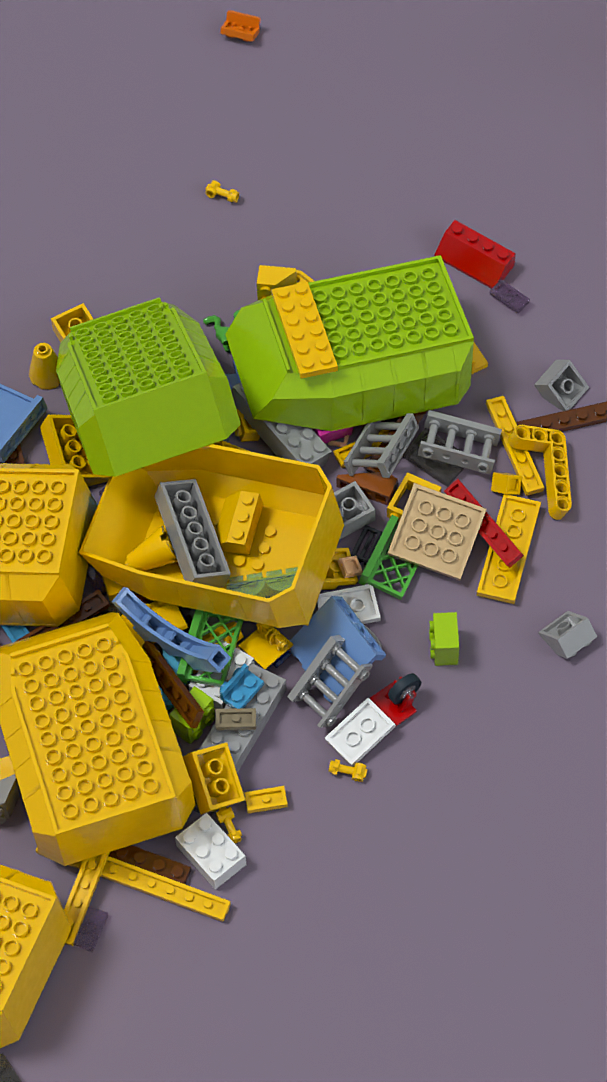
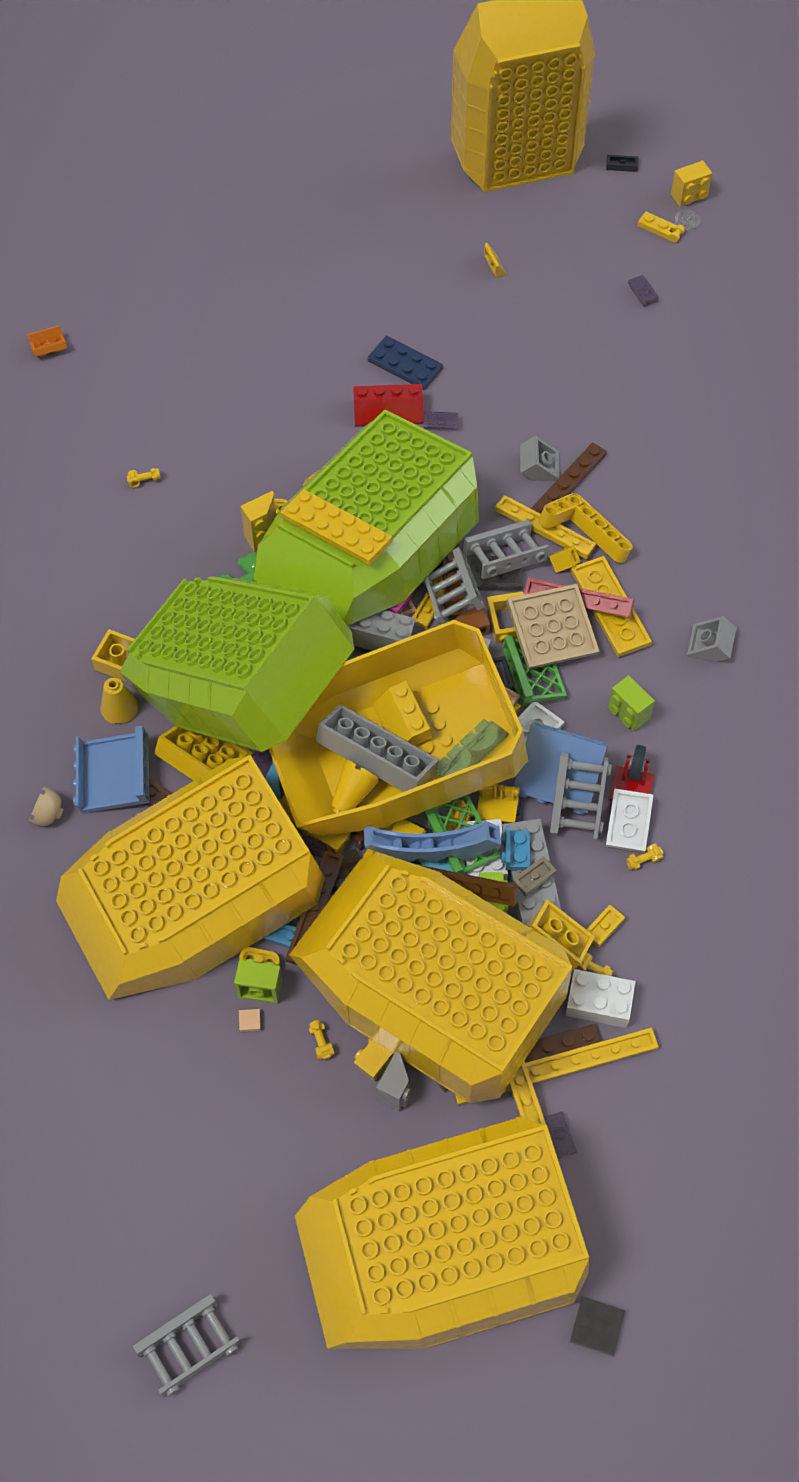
camera: 40 degrees left, 0 degrees up
none -> dark blue plate [368,335,443,390]

